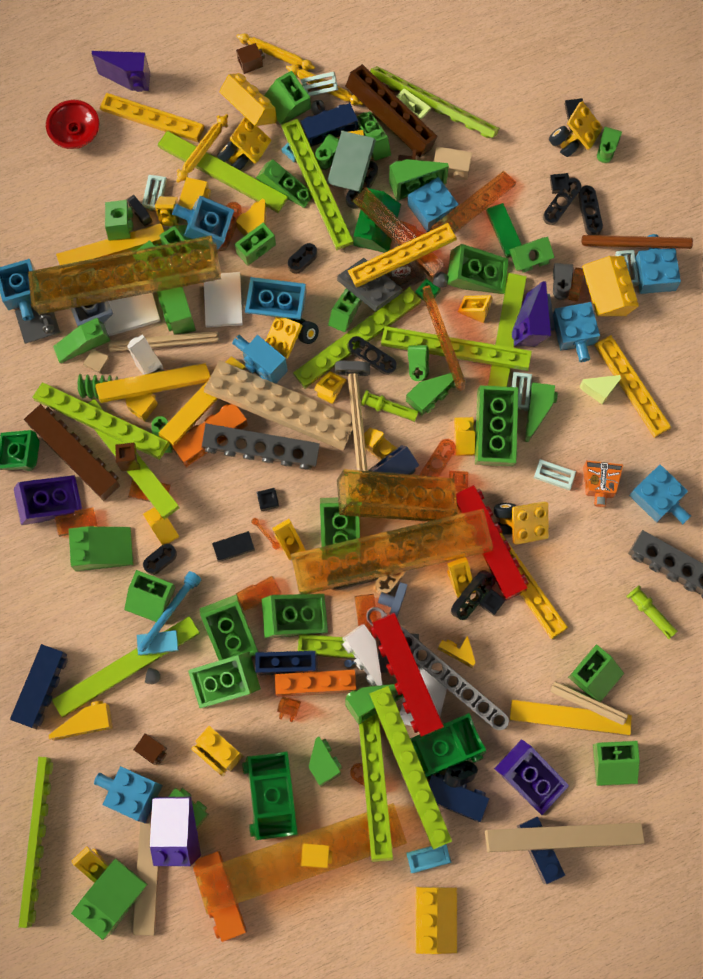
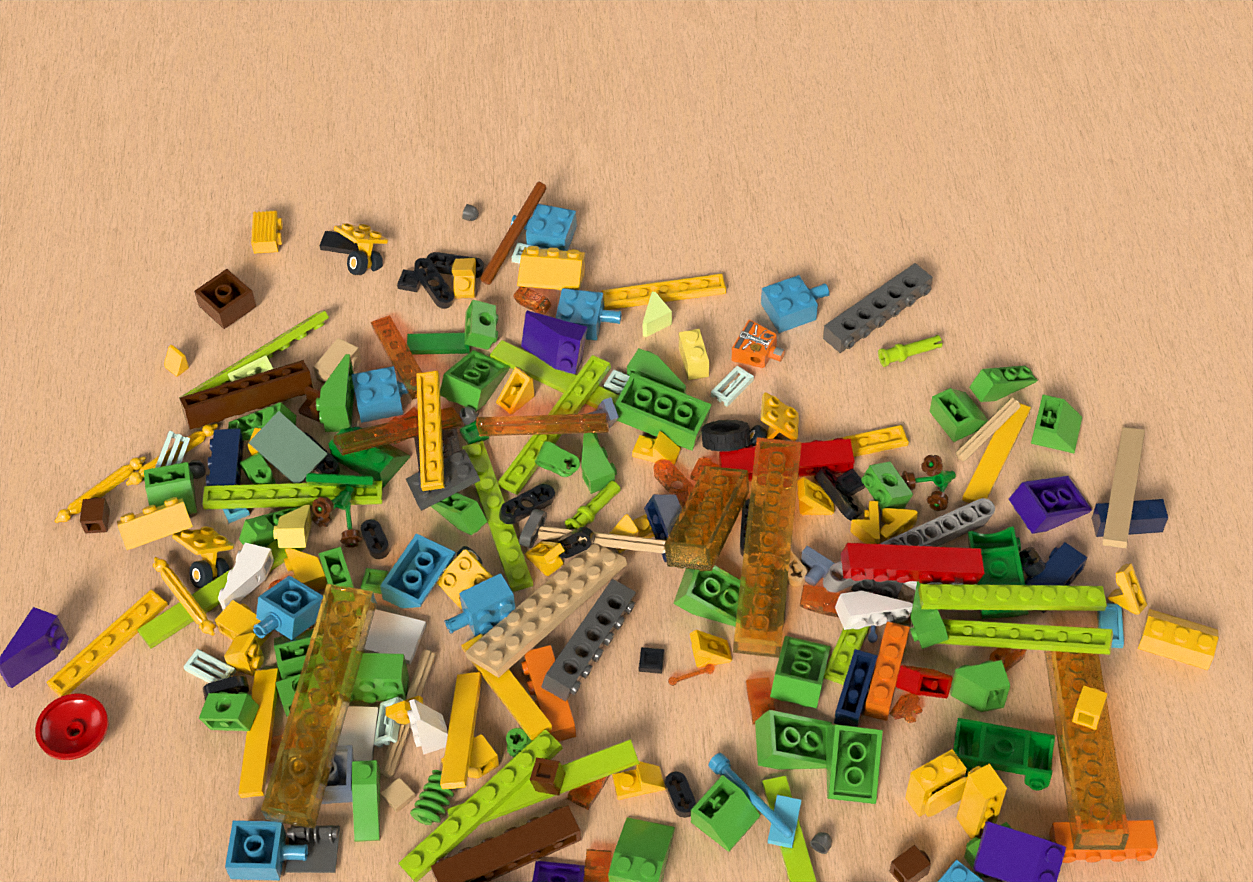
camera: 70 degrees left, 20 degrees down
black tile [212,531,255,562] -> none
dark grey piece [553,263,573,300] -> none
bright green piece [597,126,622,163] -> none
none -> yellow slope [164,345,189,377]
none -> reddish brown brick [194,269,257,329]
none -> white slope [219,543,274,610]
none -> yellow brick [251,210,283,254]
none -> light yellow slope [273,505,312,548]
none -> green tile [306,473,376,488]
none -> reddish brown plant [311,485,362,548]
none -> bright green tile [361,568,389,594]
none -> light aqua tile [374,697,404,748]
none -> yellow bracket [386,695,423,725]
none -> yellow slope [452,258,476,299]
none -> dark grey hinge [462,204,479,221]
none -> black beam [557,527,595,558]
none -> sand blue tile [585,397,619,430]
none -> light yellow brick [679,329,709,380]
none -> black tyre [701,420,750,452]
none -> yellow slope [850,501,880,544]
none -> bright green brick [861,462,913,510]
none -> red brick [896,665,953,699]
none -> reddish brown plant [901,455,956,511]
none -> yellow brick [956,764,1007,840]
none -> bright green slope [969,366,1038,402]
none -> yellow slope [1107,563,1147,615]

